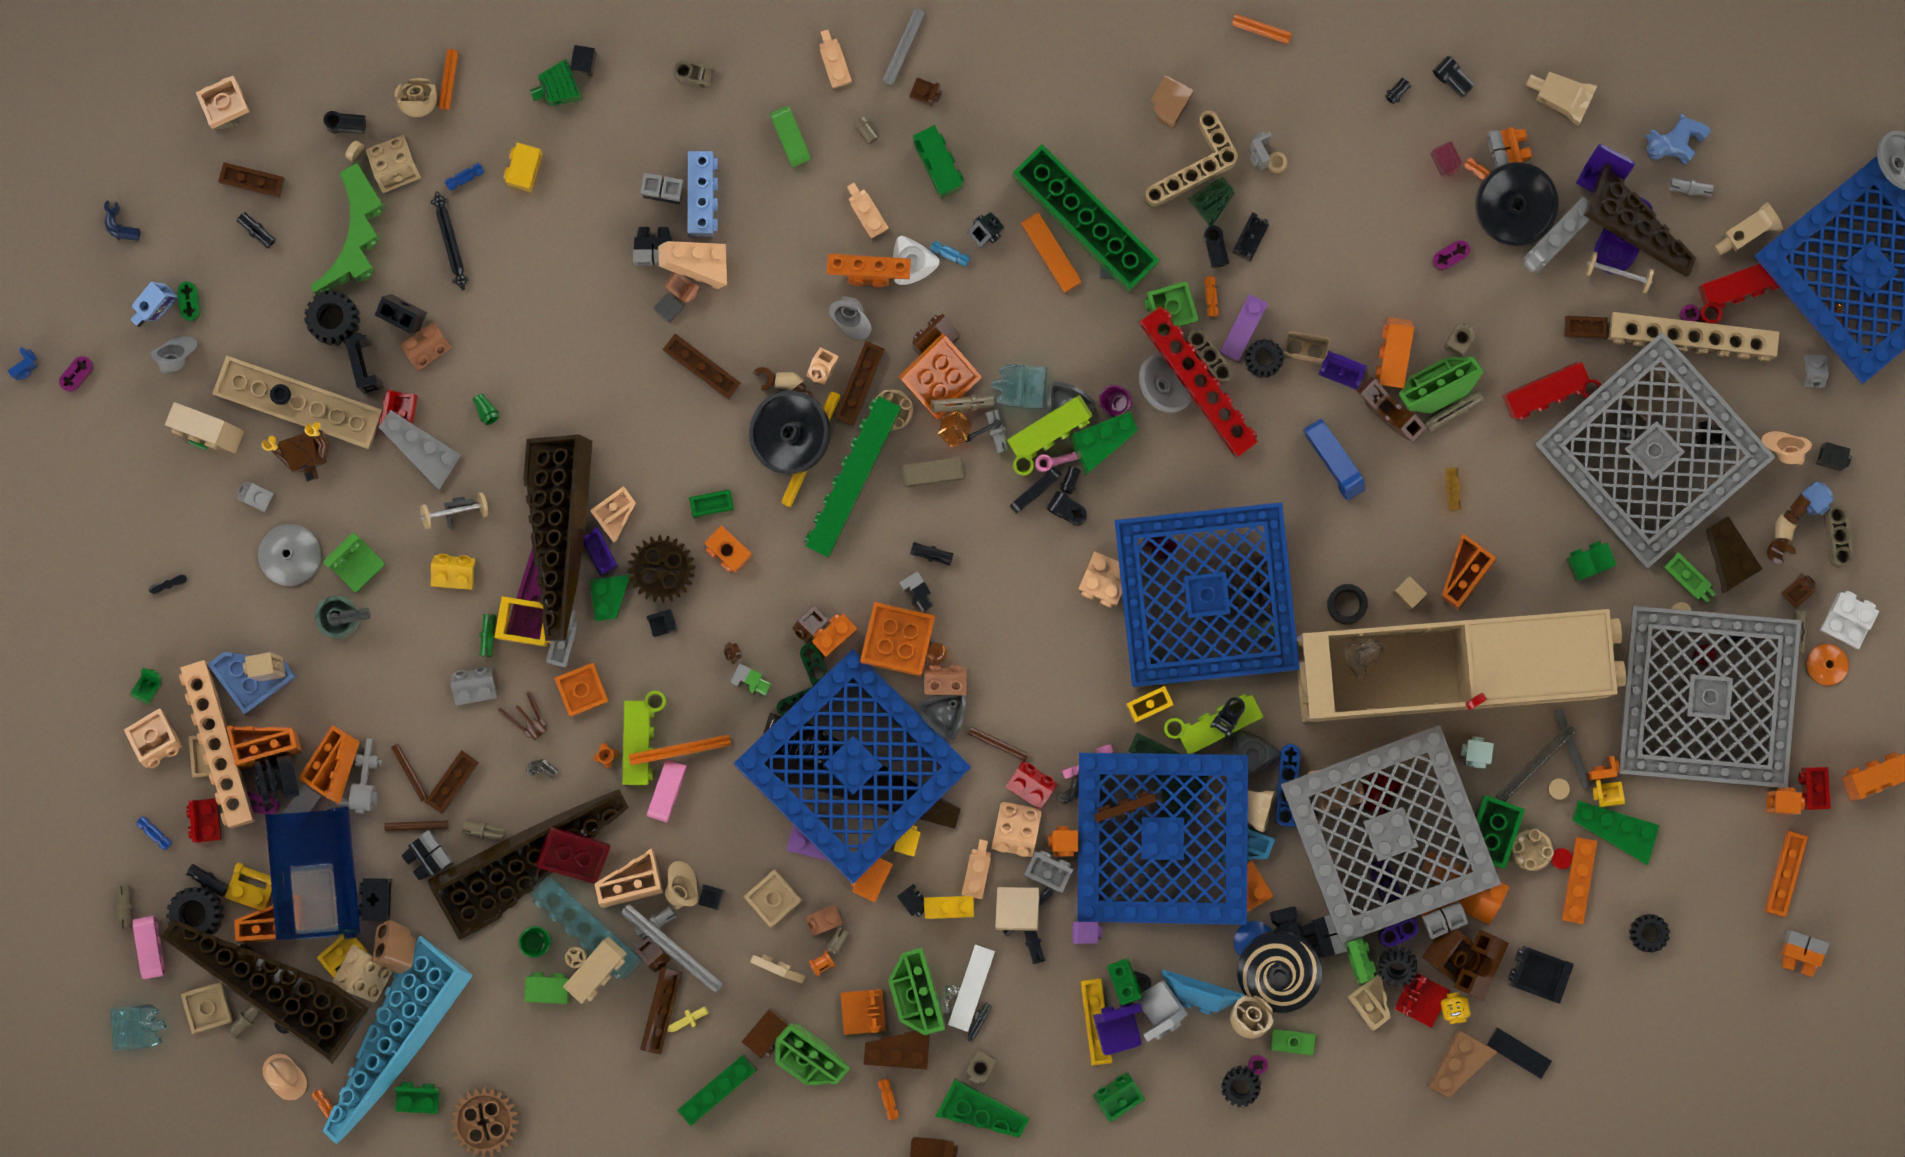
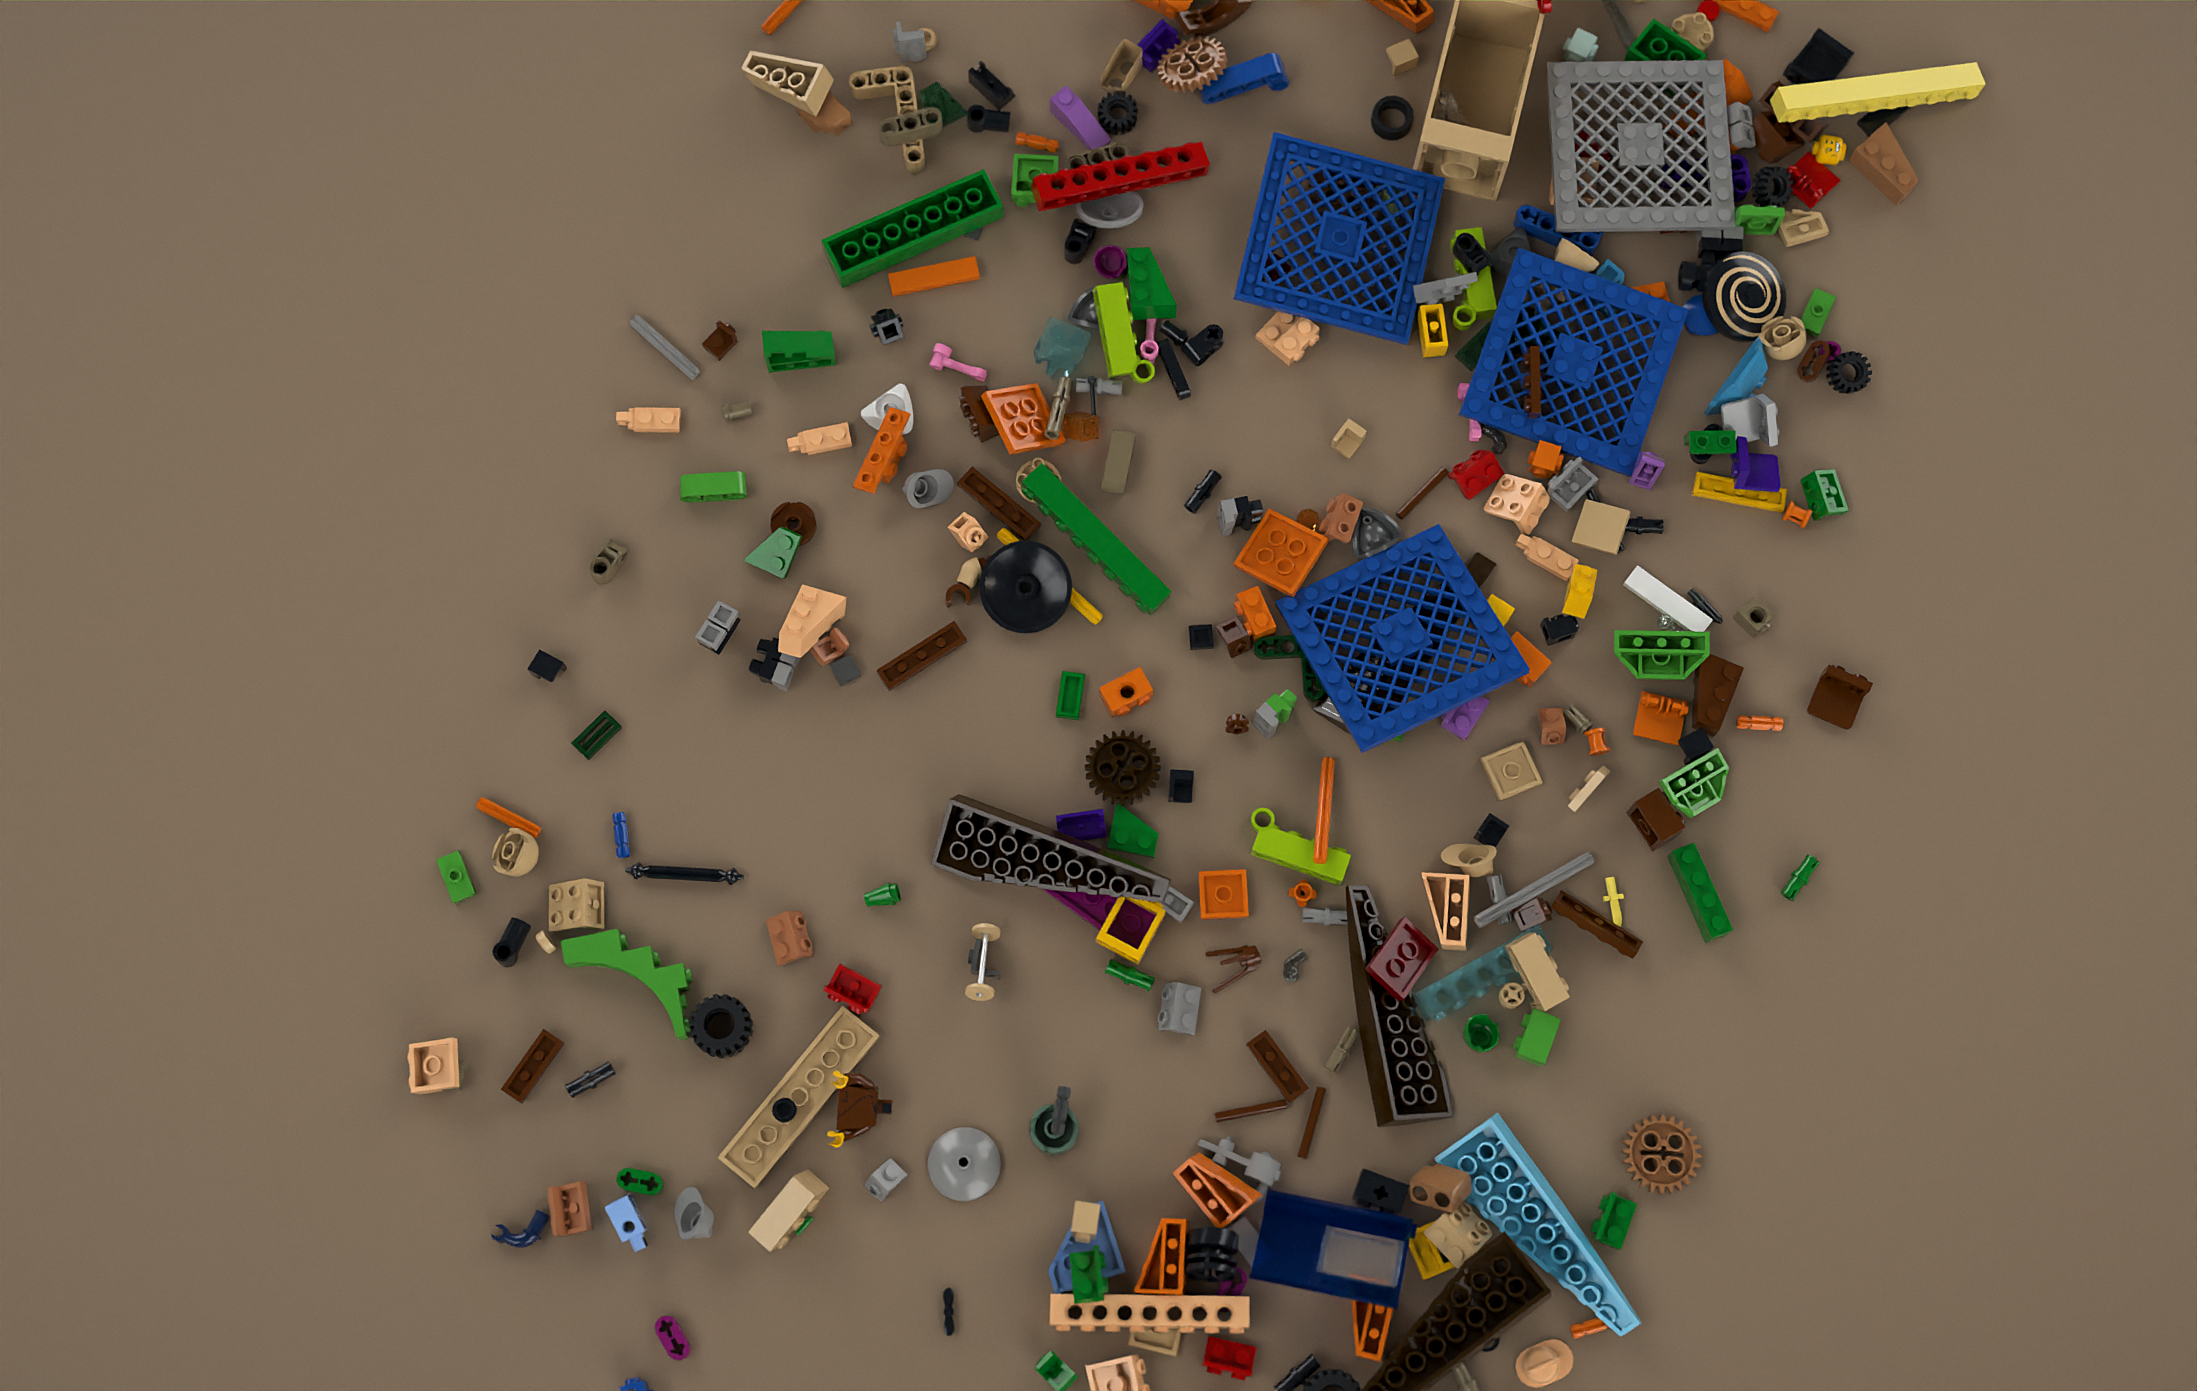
camera: 75 degrees left, 10 degrees down
yellow plate [224,862,278,910] -> none
bright green bracket [323,533,385,593] -> none
black panel [345,333,384,394] -> none
black brick [375,294,427,334] -> none
light grey wing [379,410,461,490] -> none
hips [401,830,454,880] -> none
yellow bracket [431,554,476,590] -> none
yellow brick [503,142,543,192] -> none
green torso [530,59,582,106] -> none
light nougat wing [590,486,636,543] -> none
bright pink beam [647,759,687,823] -> none
light blue brick [688,151,718,237] -> none
dark azure axle [930,241,970,266] -> none
green wing [935,1078,1030,1138] -> none
none -> bright green plate [436,850,476,904]
none -> nougat bracket [547,1181,592,1236]
none -> dark green tile [571,710,622,760]
none -> tan wedge [741,51,834,117]
none -> green wing [744,527,803,579]
none -> reddish brown plate [770,502,817,547]
none -> dark tan beam [879,107,943,146]
none -> bright pink brick [929,343,987,382]
none -> black piece [1064,218,1097,264]
none -> green bracket [1069,1245,1108,1304]
none -> medium nougat gear [1157,36,1228,93]
none -> black tile [1189,624,1214,650]
none -> light grey pin [1302,907,1348,926]
none -> tan panel [1331,418,1367,459]
none -> light grey plate [1413,272,1478,305]
none -> black panel [1678,727,1714,765]
none -> light yellow brick [1770,62,1986,122]
none -> orange bush [1782,501,1812,529]
none -> reddish brown beam [1797,340,1831,382]

